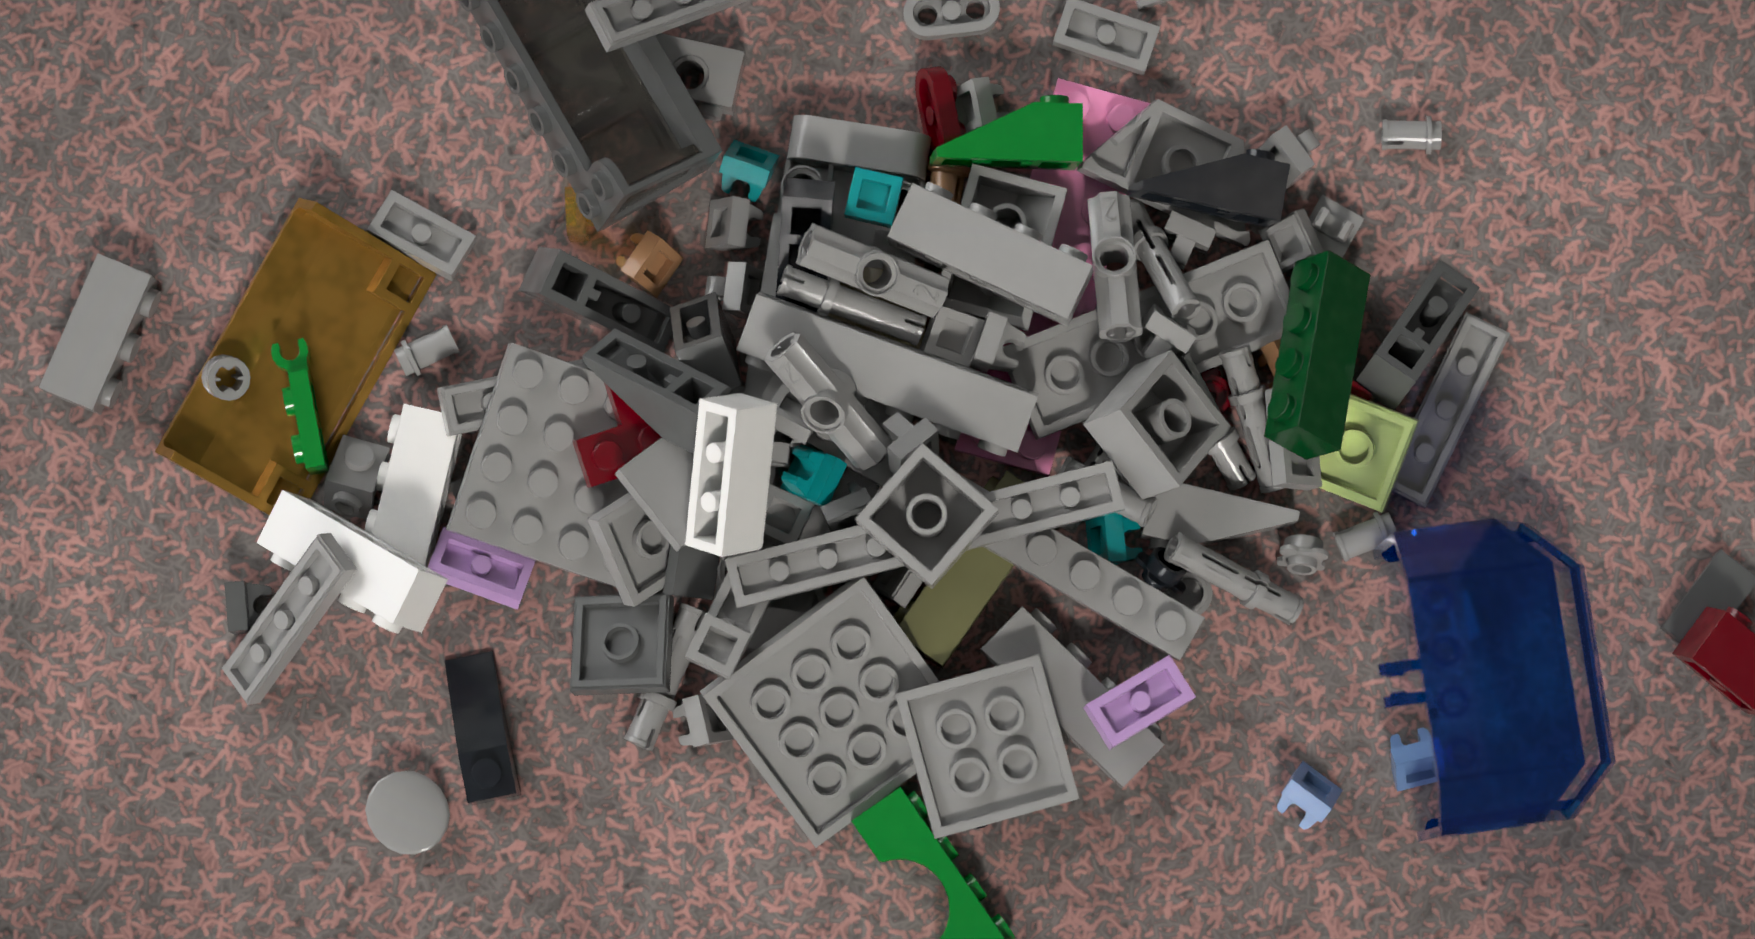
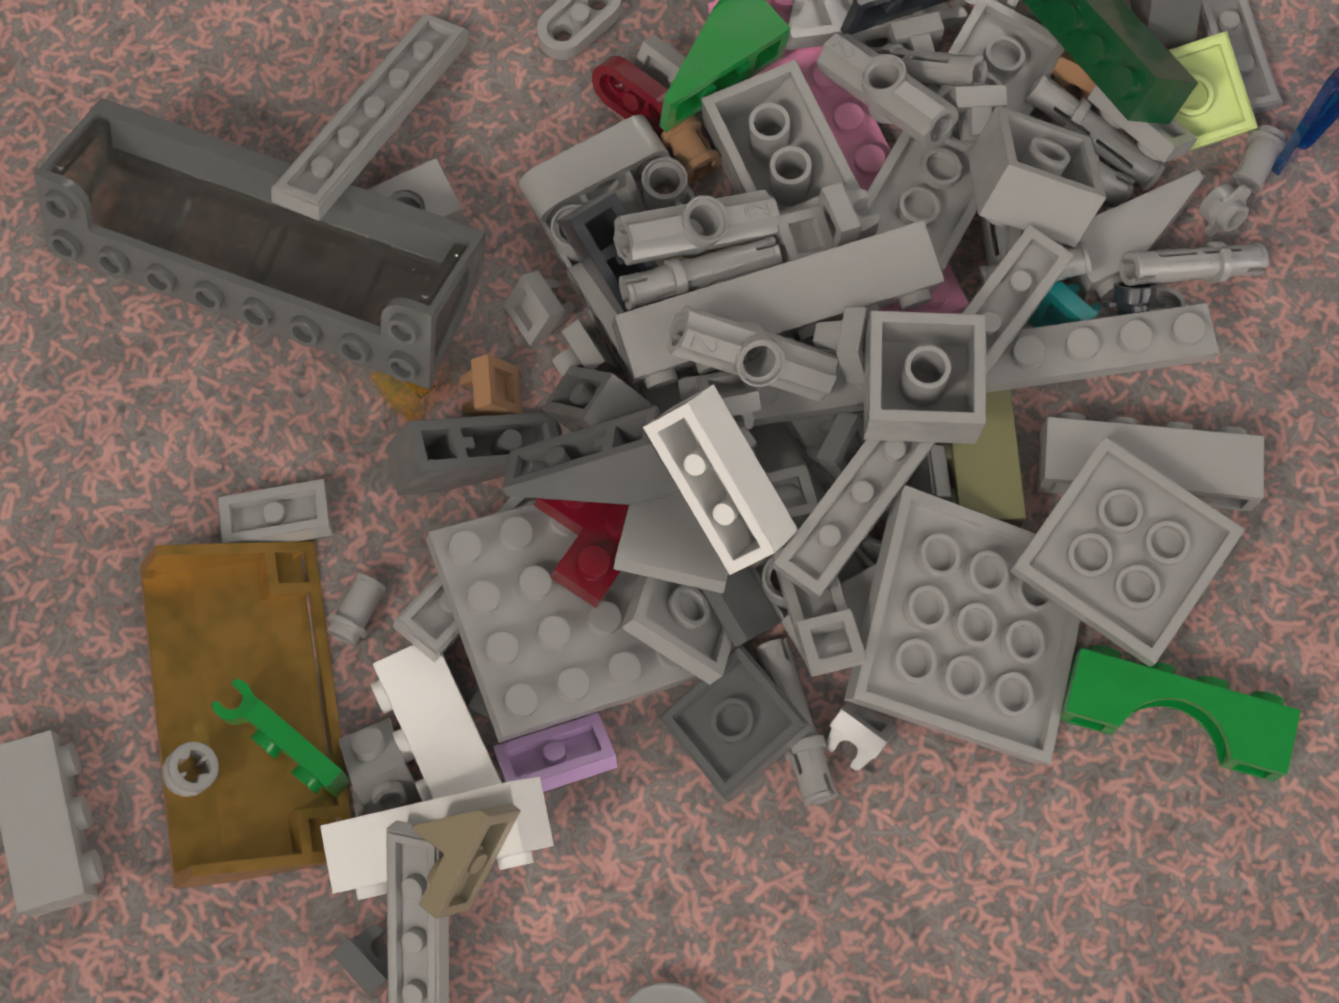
camera: 40 degrees left, 10 degrees down
black slope [444,651,521,805] -> none
teal tile [719,140,780,202] -> none
teal tile [780,444,847,507] -> none
teal tile [844,167,903,228] -> none
light grey brick [887,182,1093,327] -> none
lavender plate [1083,655,1196,750] -> none
none -> dark tan slope [412,804,521,919]

